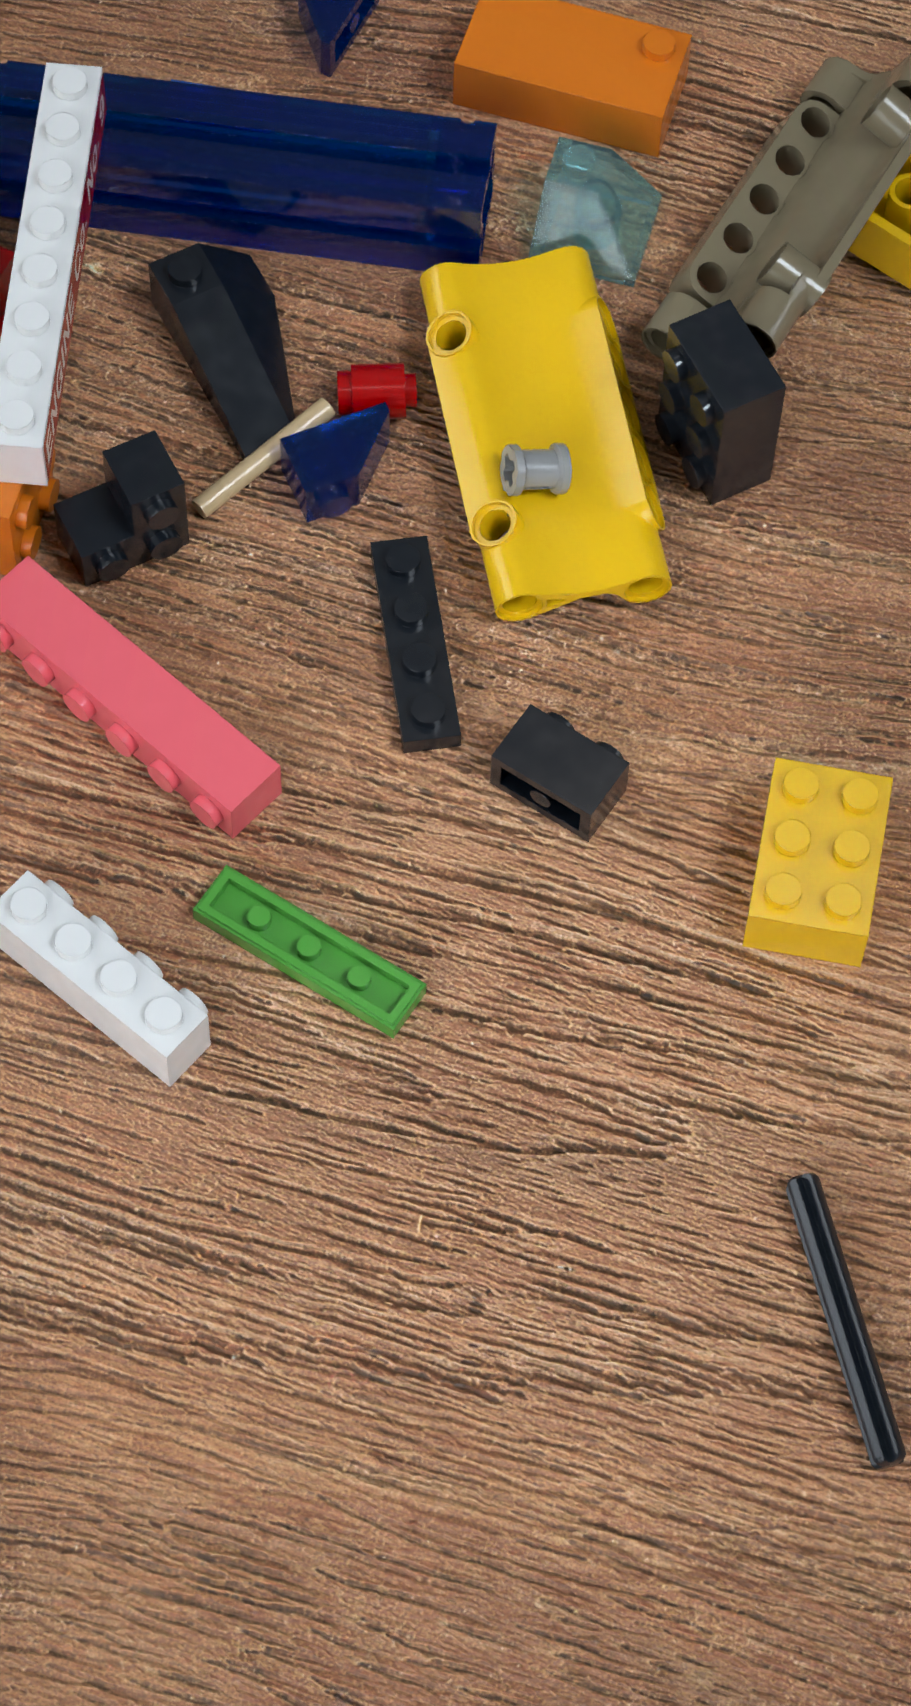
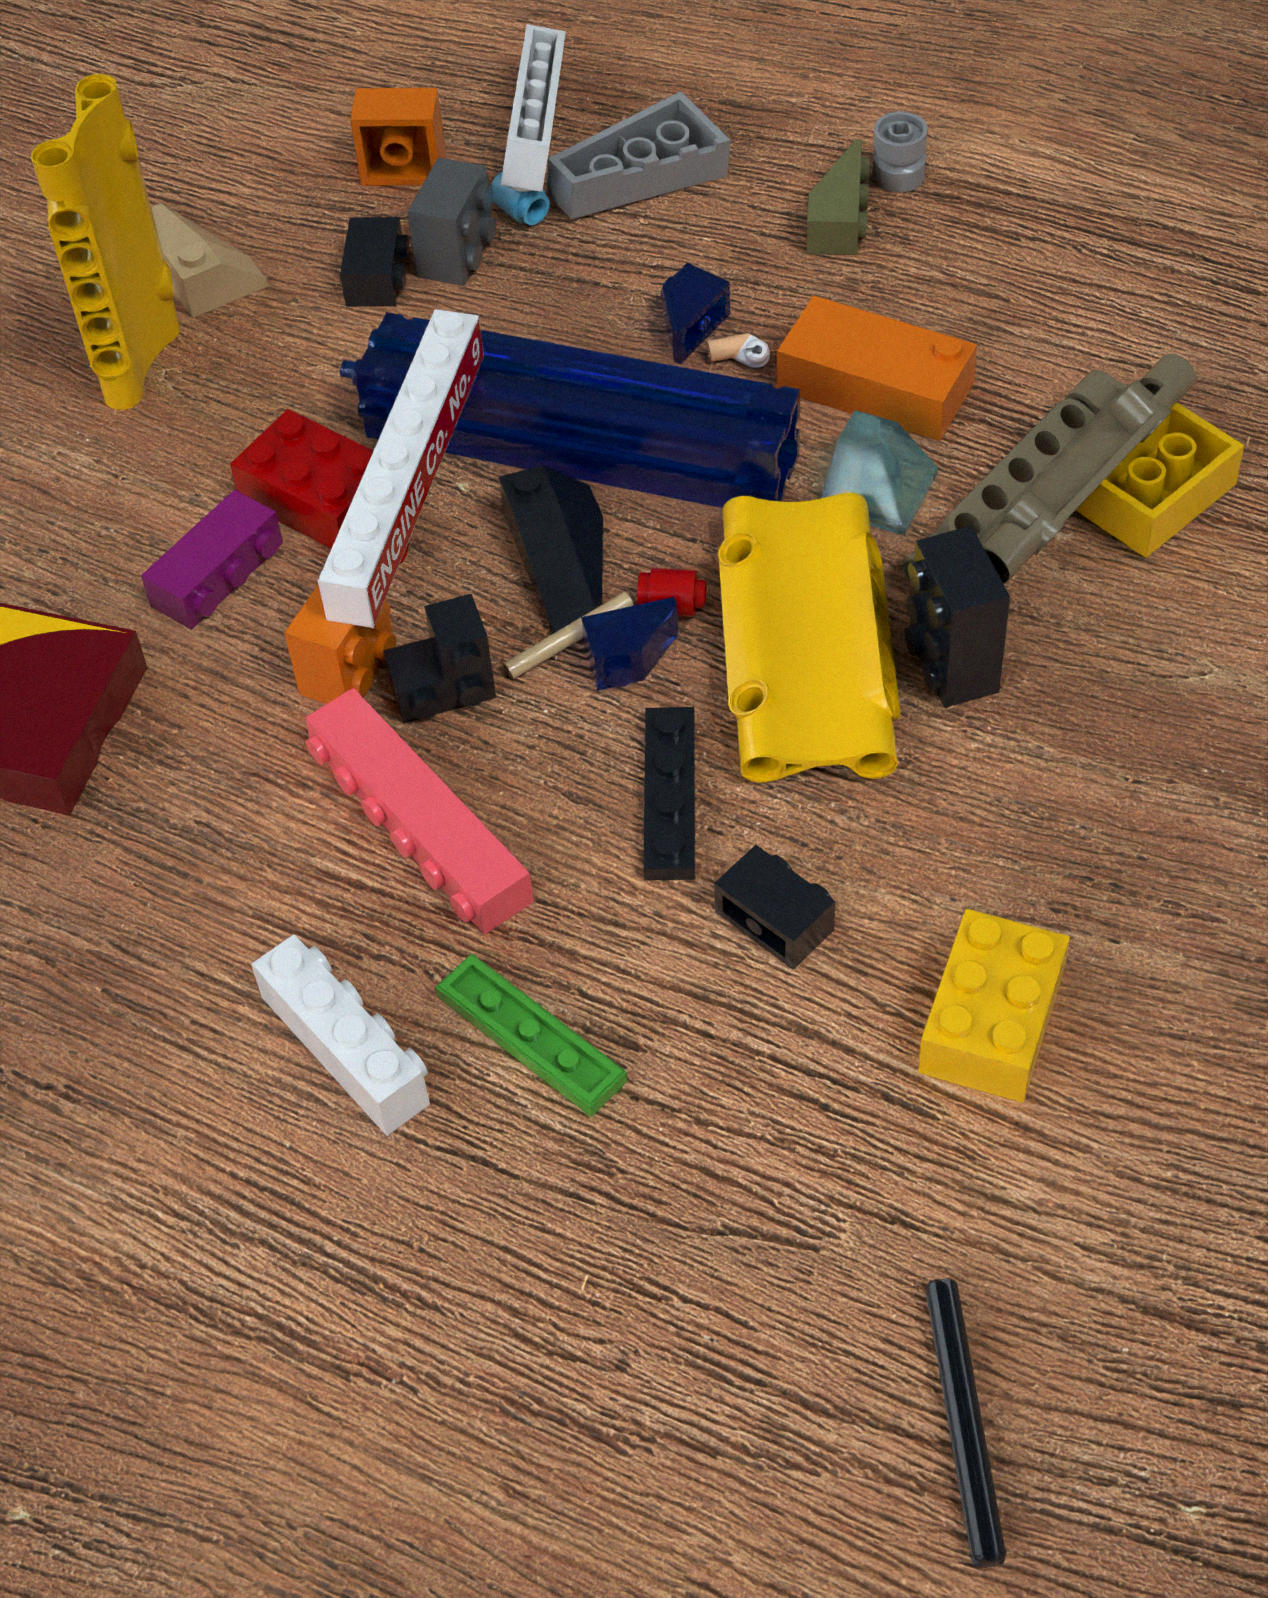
camera: 15 degrees right, 10 degrees down
light grey bush [500,443,572,496] -> none
none -> arm [707,333,770,368]

